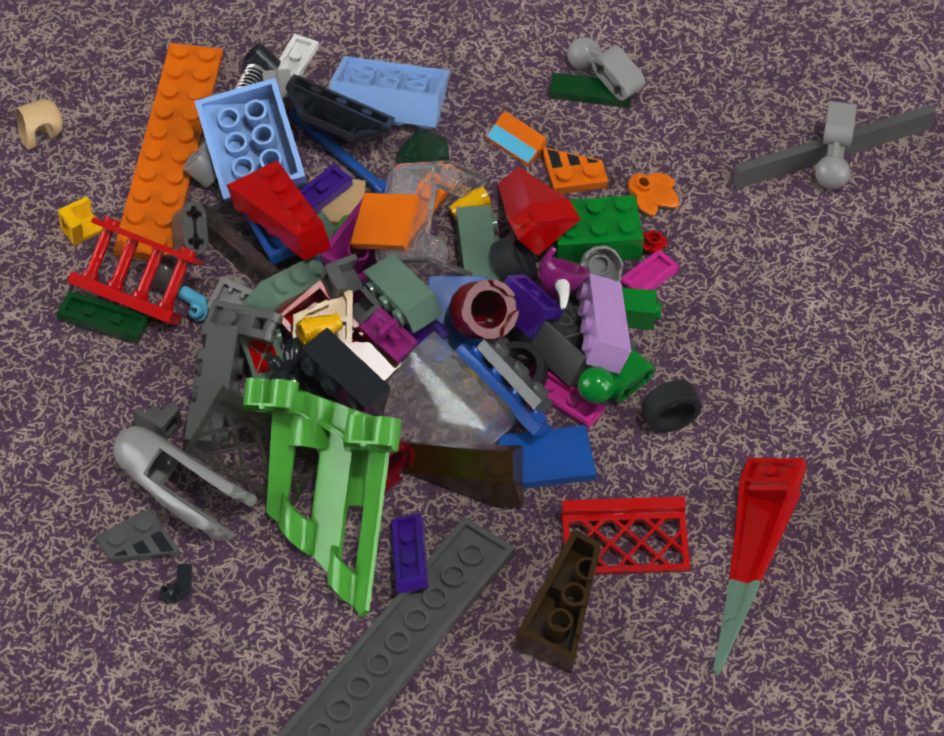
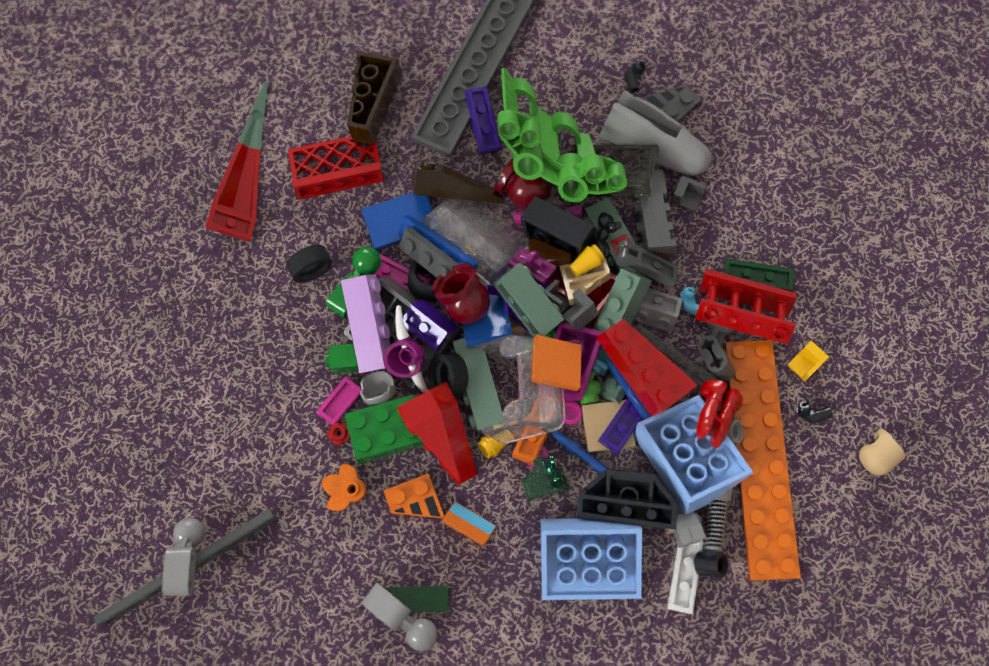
camera: 175 degrees right, 20 degrees up
none -> red piece [696,379,743,448]
none -> black arm [796,401,833,423]

